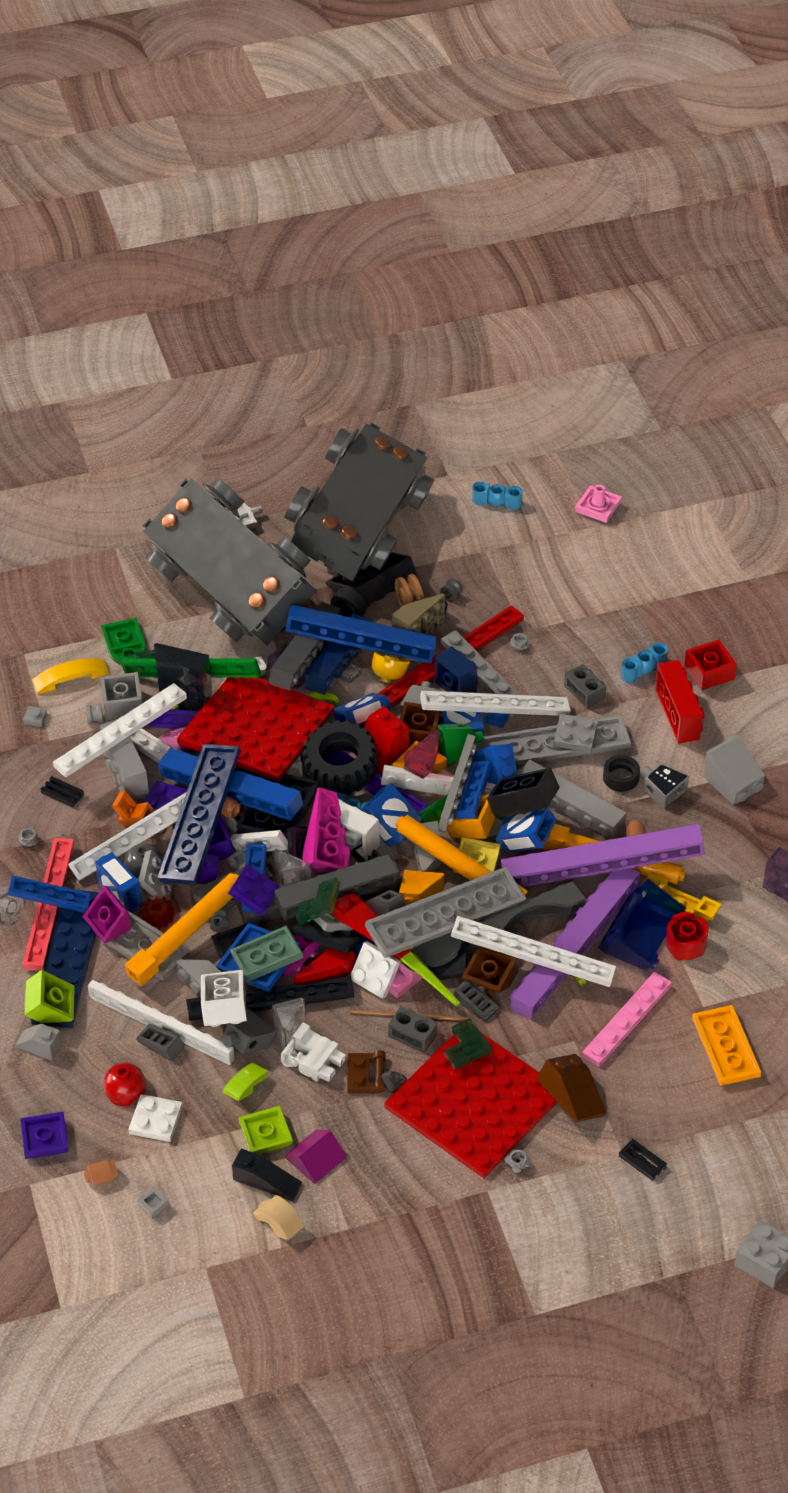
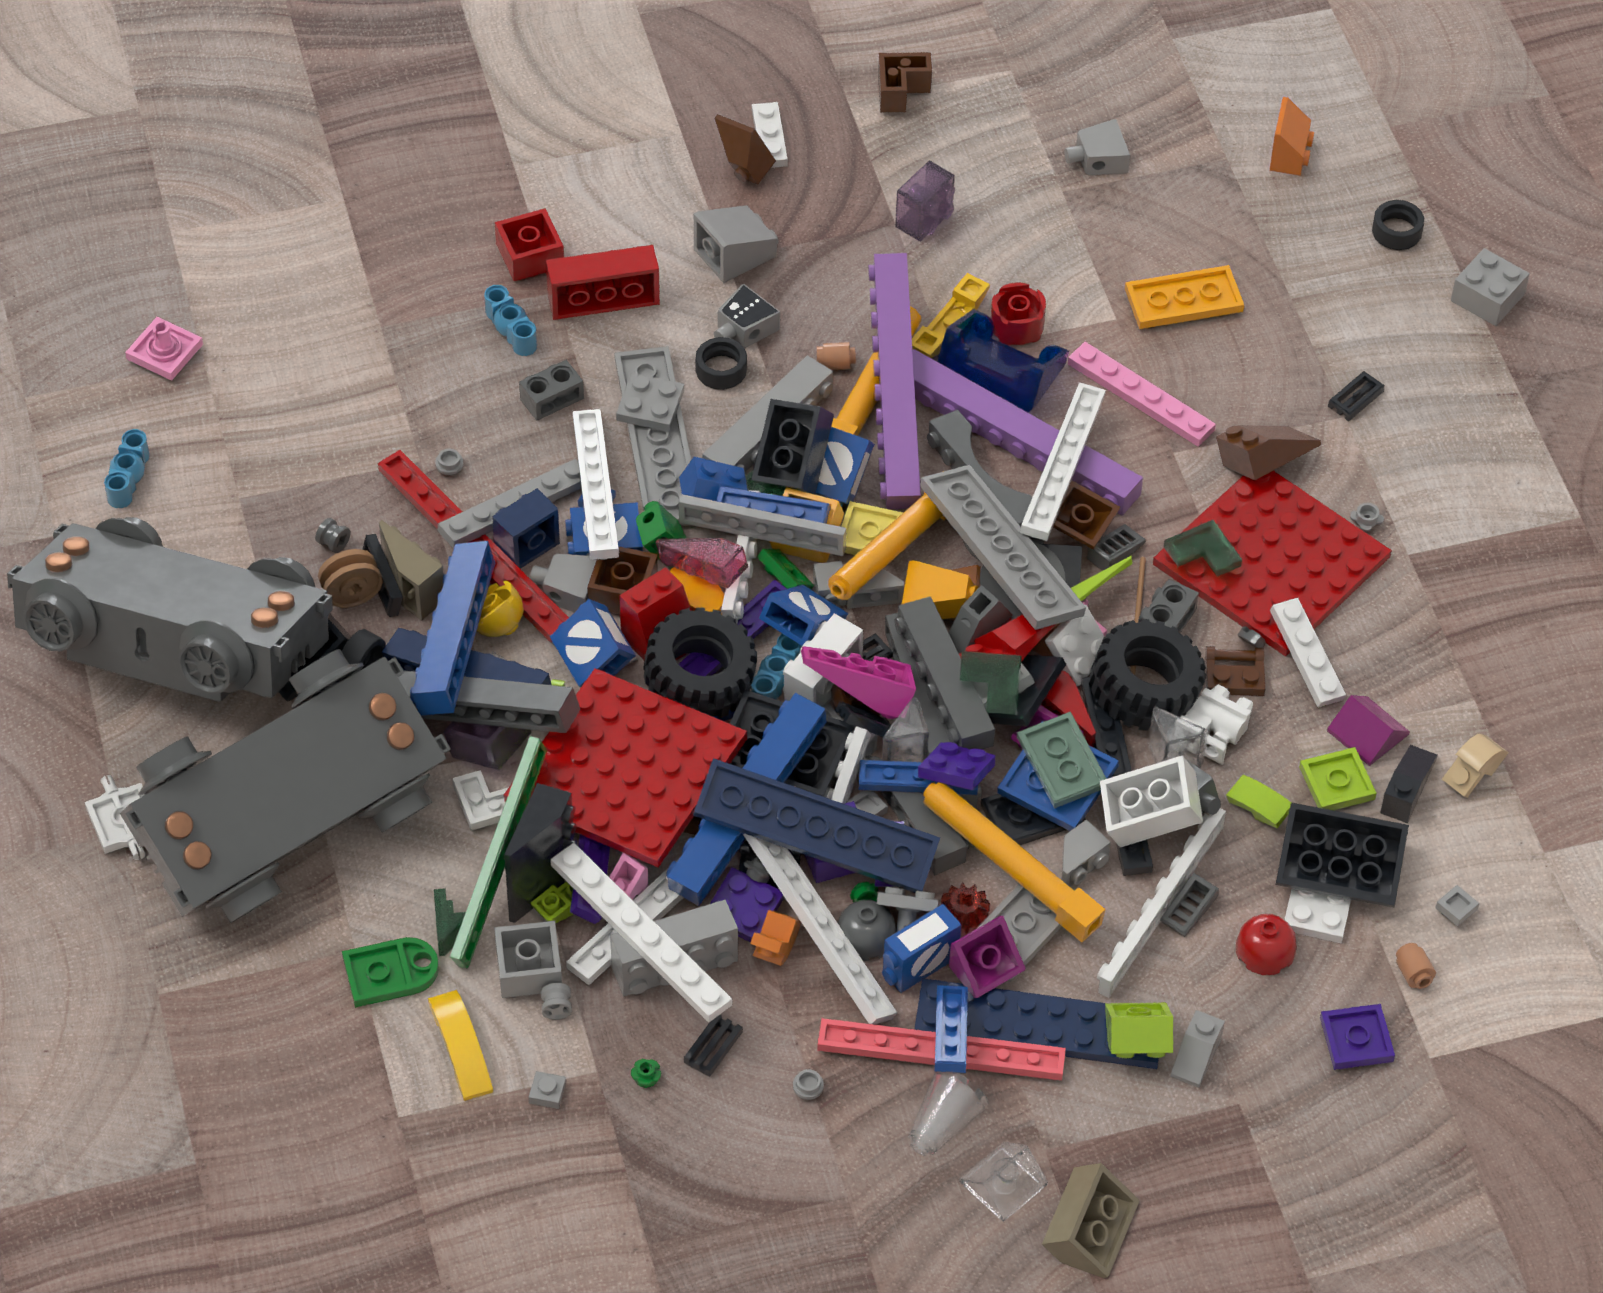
camera: 90 degrees left, 5 degrees up
none -> green plate [631,1059,661,1088]
none -> black tyre [1090,619,1206,731]
none -> white plate [1270,598,1346,708]
none -> black slope [1275,802,1409,908]

